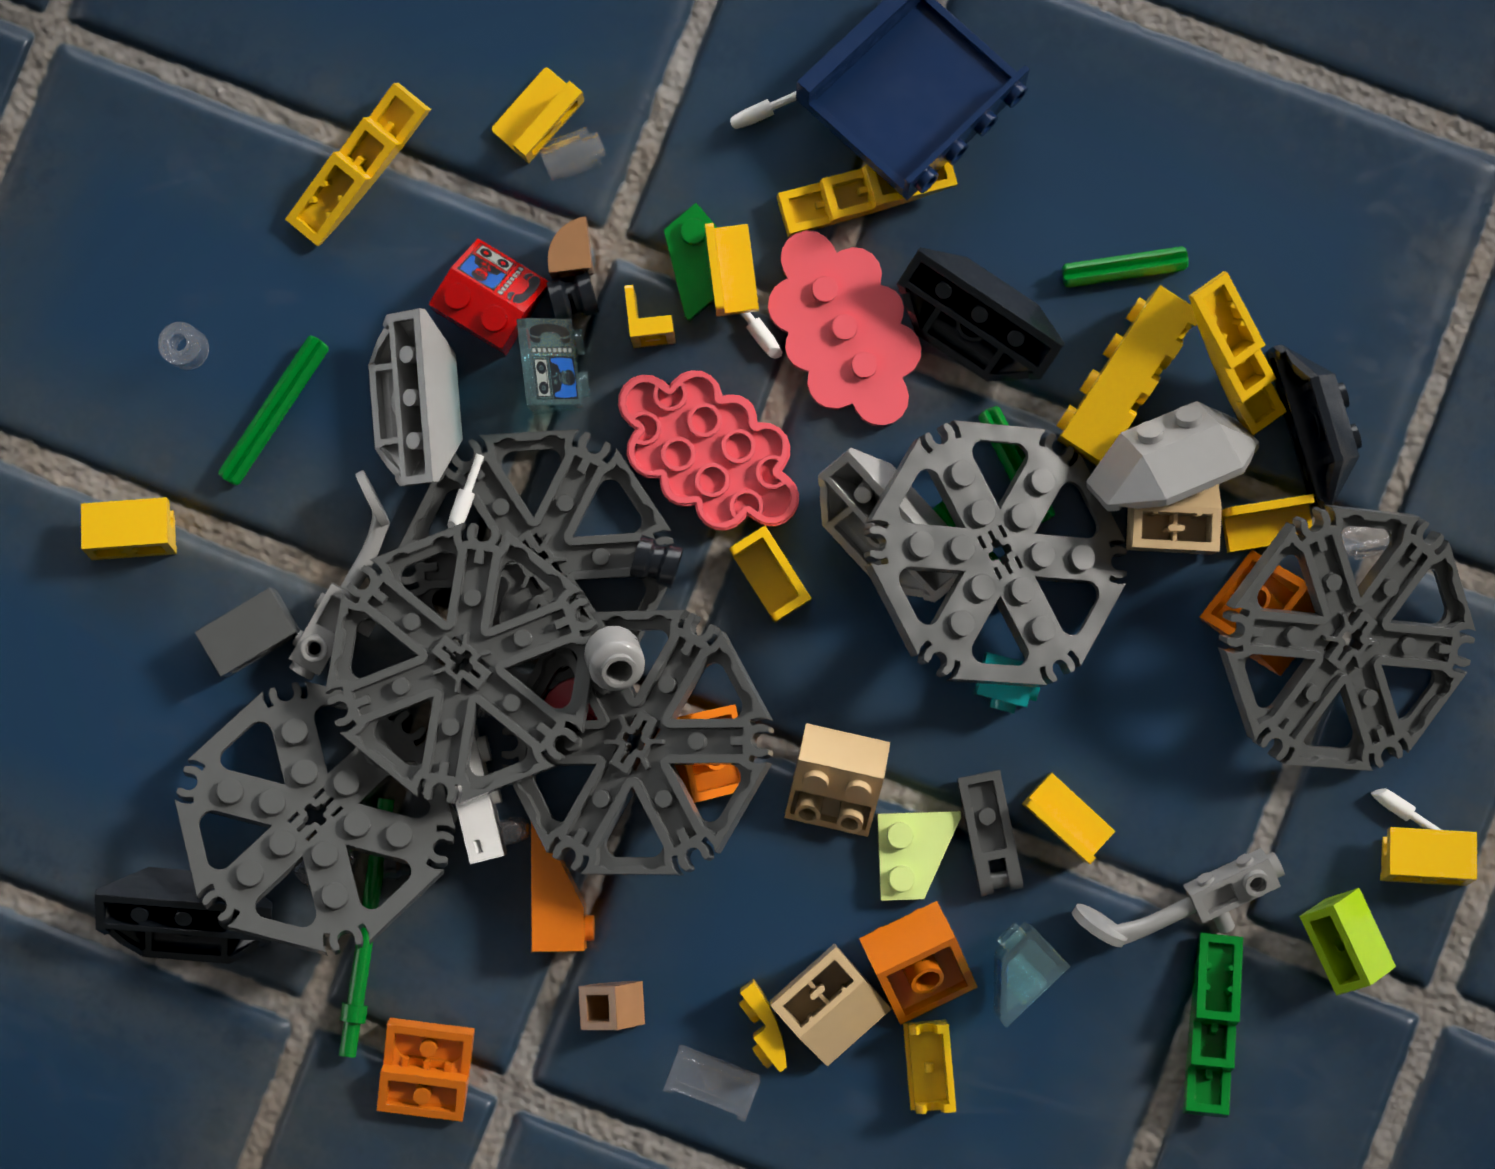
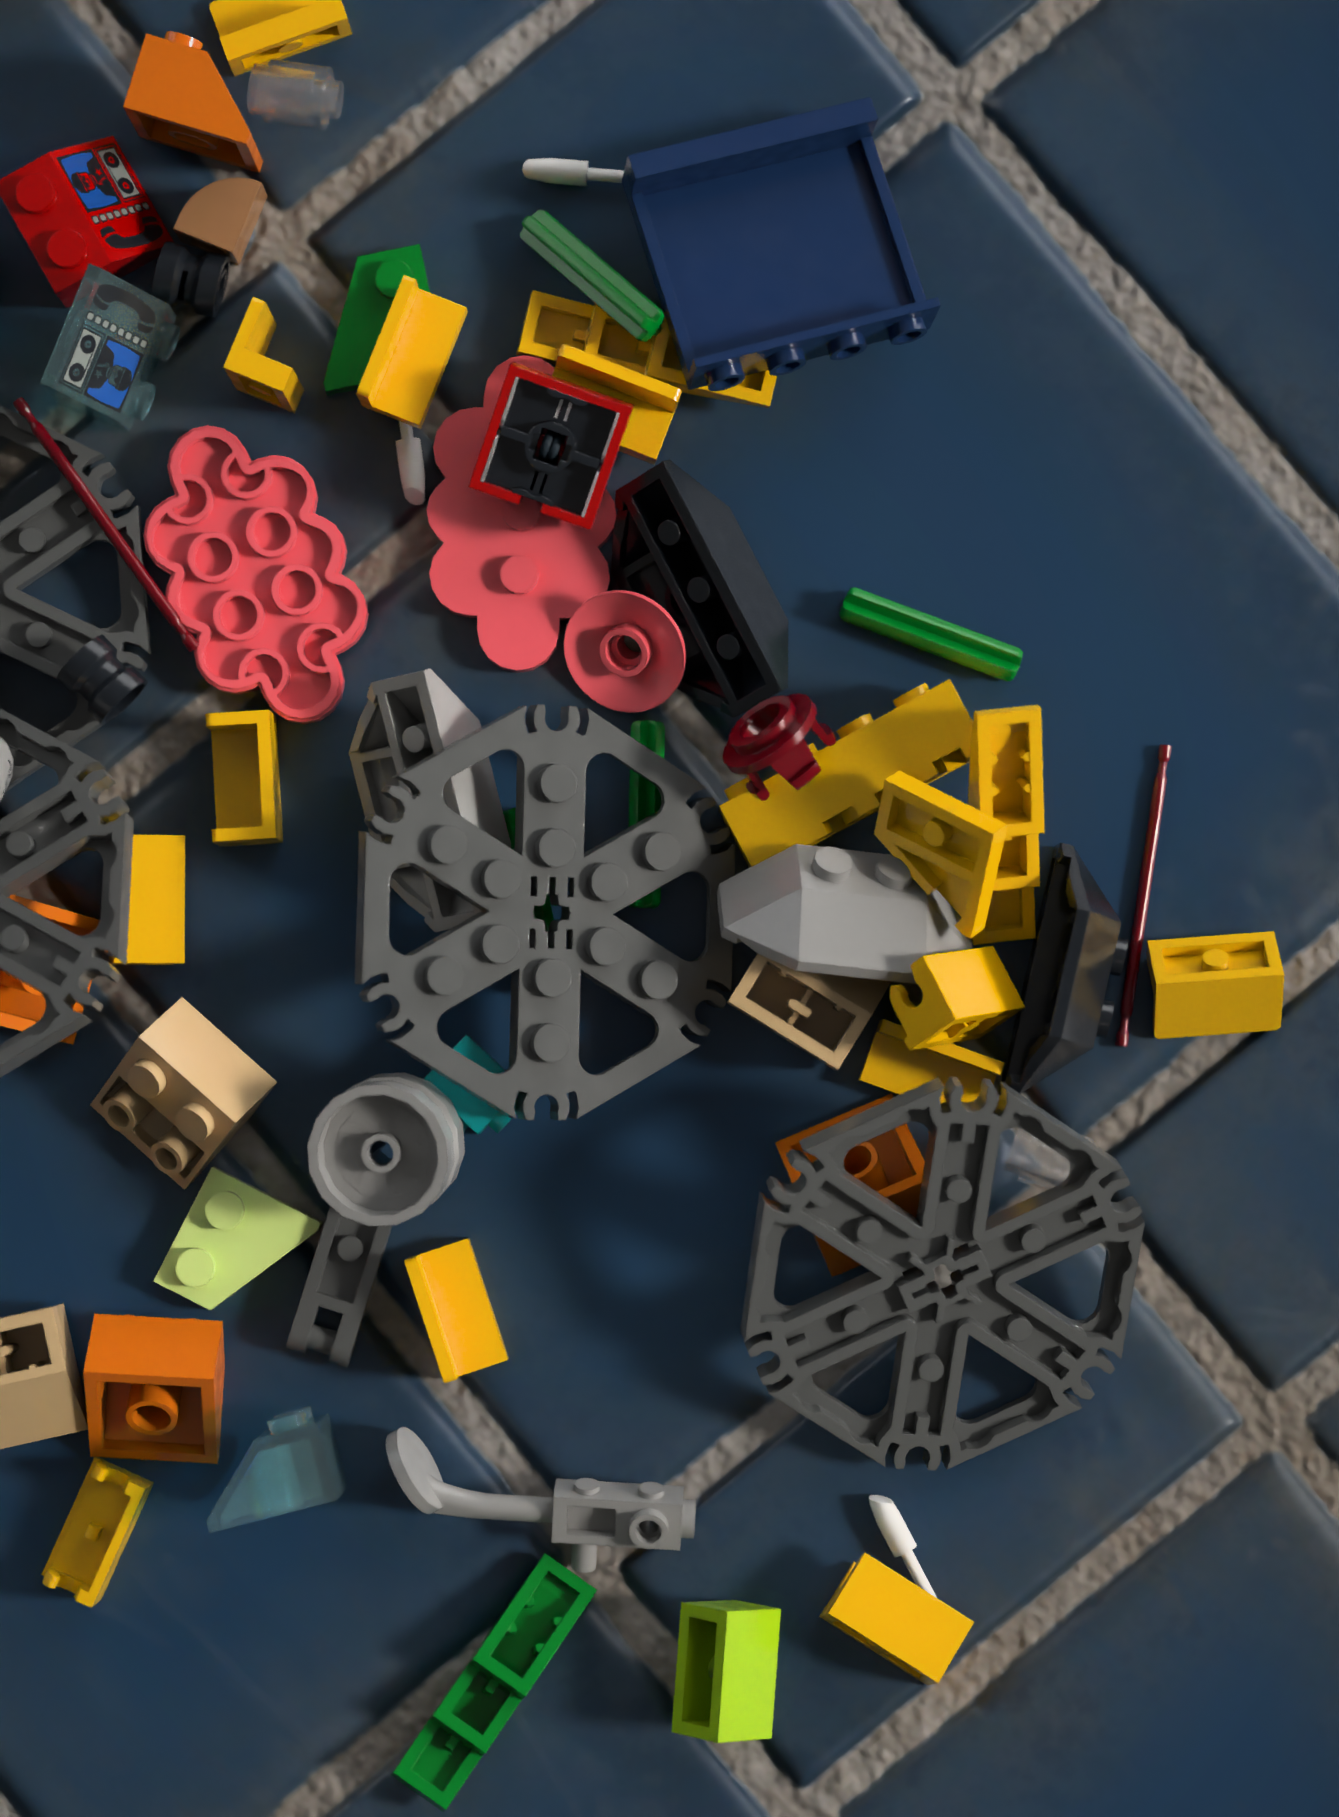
camera: 25 degrees right, 0 degrees up
none -> dark red piece [13,397,200,652]
none -> yellow hinge [109,835,185,965]
none -> orange slope [123,31,263,173]
none -> light grey wheel [307,1072,465,1226]
none -> piece [468,362,635,530]
none -> green axle [520,210,665,342]
none -> yellow panel [552,344,682,465]
none -> coral dish [563,590,686,713]
none -> dark red piece [722,693,836,801]
none -> yellow wing [874,770,1008,939]
none -> yellow hinge [890,946,1025,1051]
none -> dark red piece [1115,744,1172,1047]
none -> yellow panel [1146,931,1284,1039]

